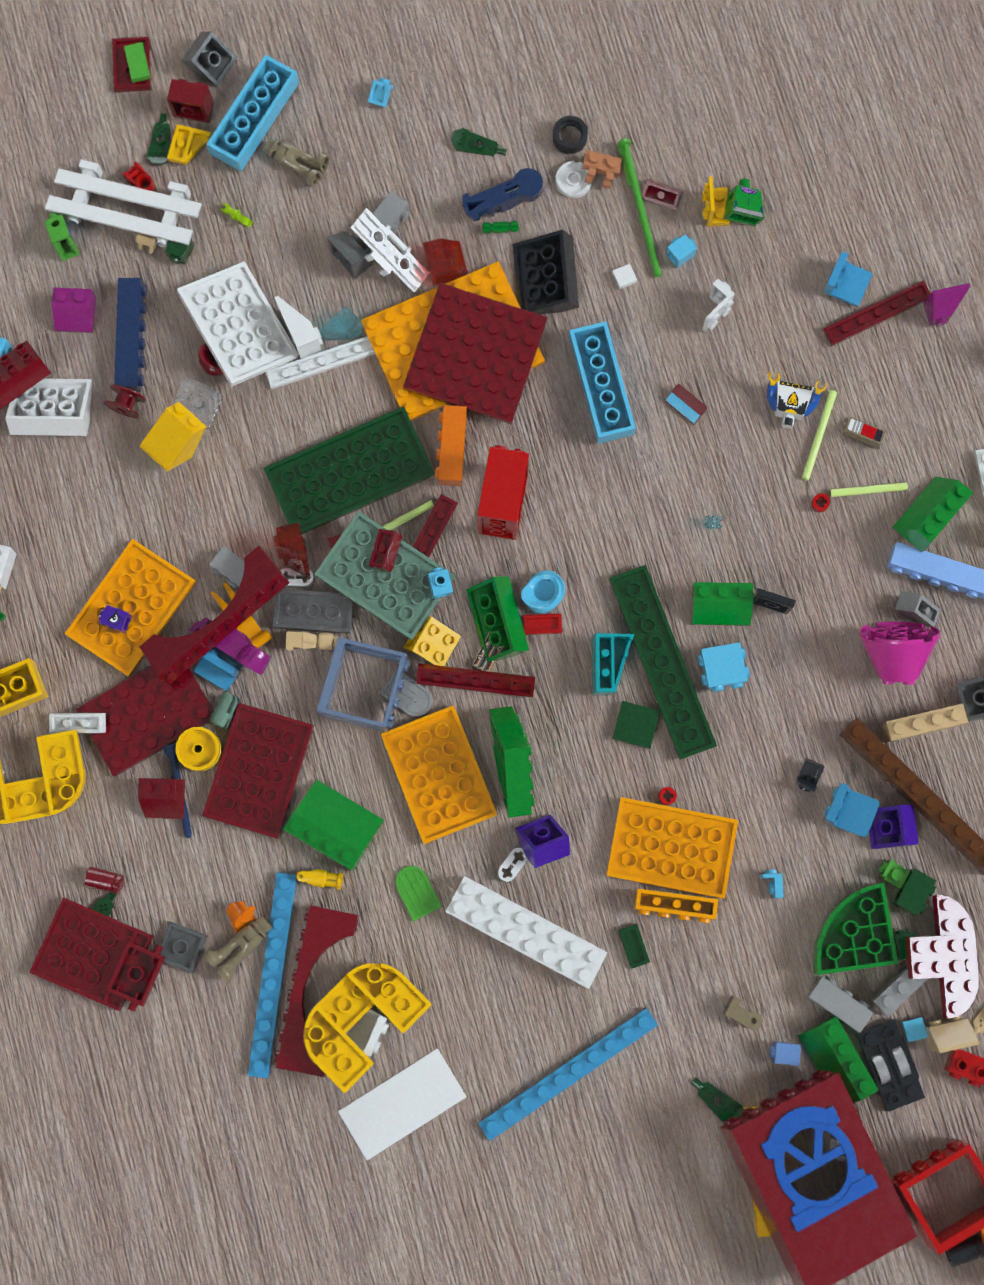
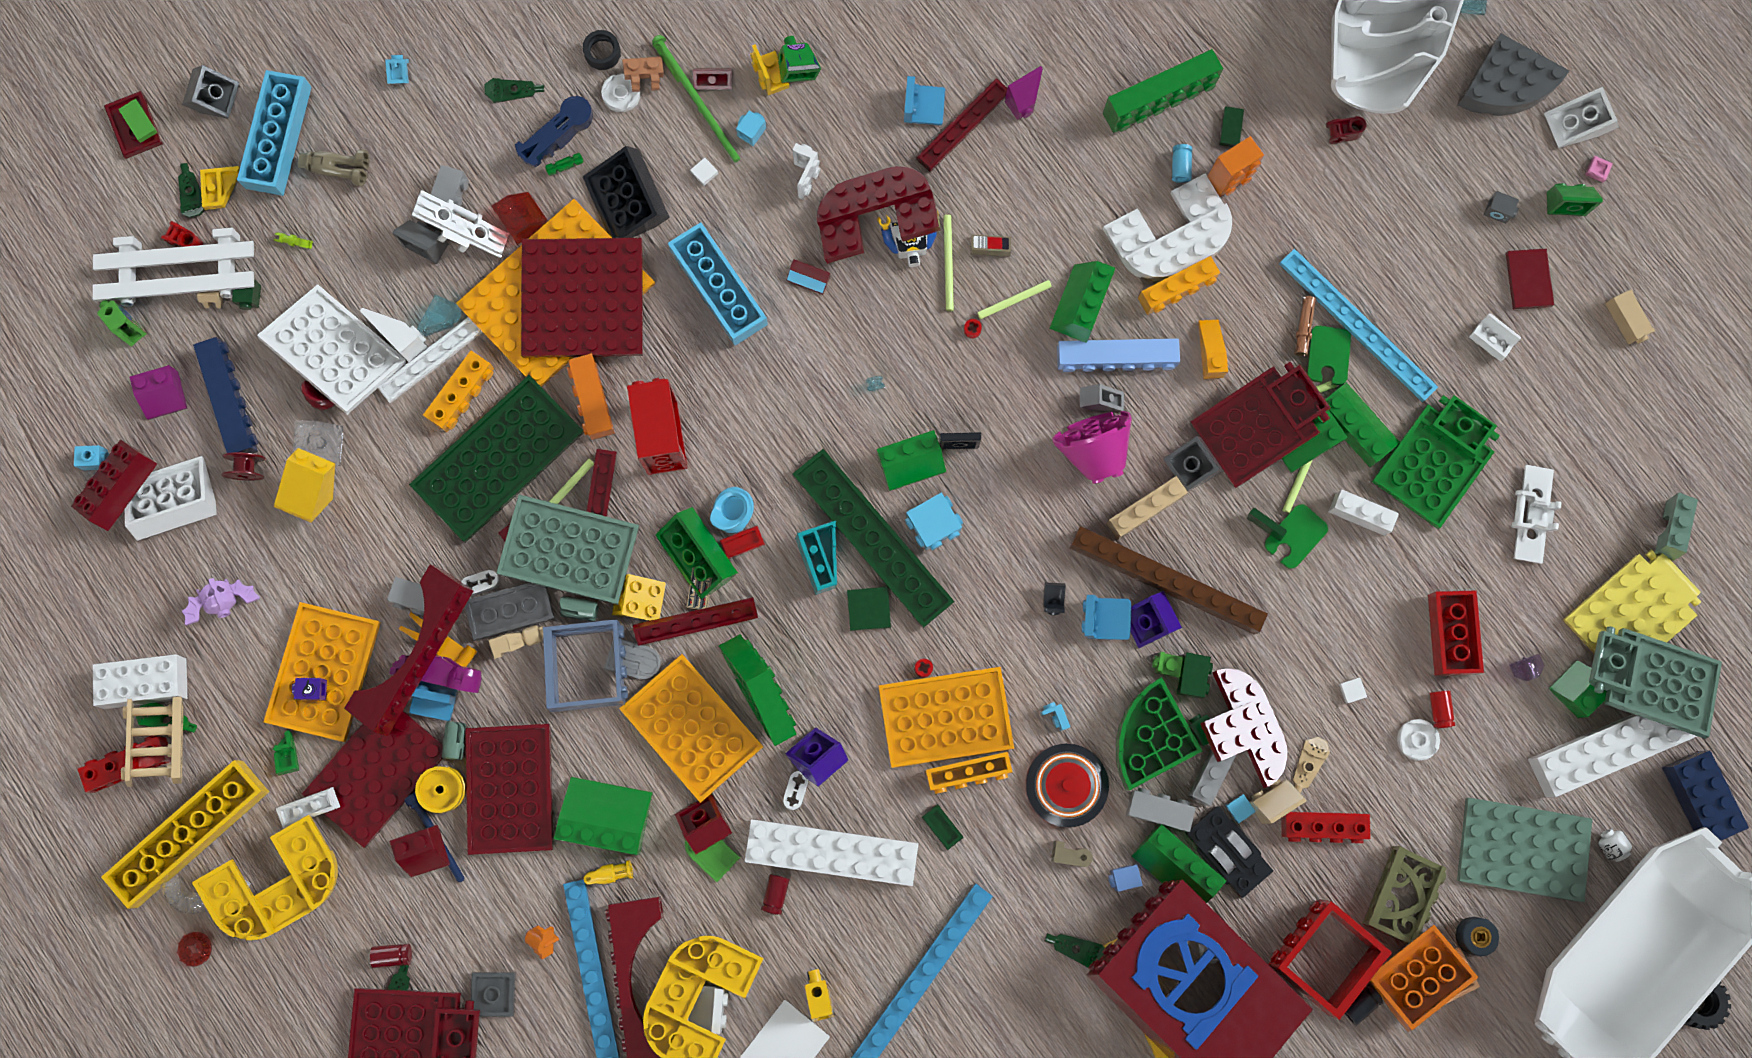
camera: 25 degrees left, 0 degrees up
dark red brick [167,79,214,123] -> none
dark tan piece [203,916,272,983] -> none
clear red slope [274,523,310,577] -> none
dark red slope [369,529,402,572] -> none
medium azure brick [428,567,453,599] -> none
none -> lavender helmet [182,578,260,626]
none -> green slope [273,730,299,776]
none -> light orange brick [423,351,494,433]
none -> sand green arm [560,596,599,622]
none -> dark red slope [675,794,732,855]
none -> dark red piece [761,874,790,915]
none -> yellow torso [805,969,835,1022]
none -> dark red plate [817,166,941,264]
none -> dish [1025,743,1109,828]

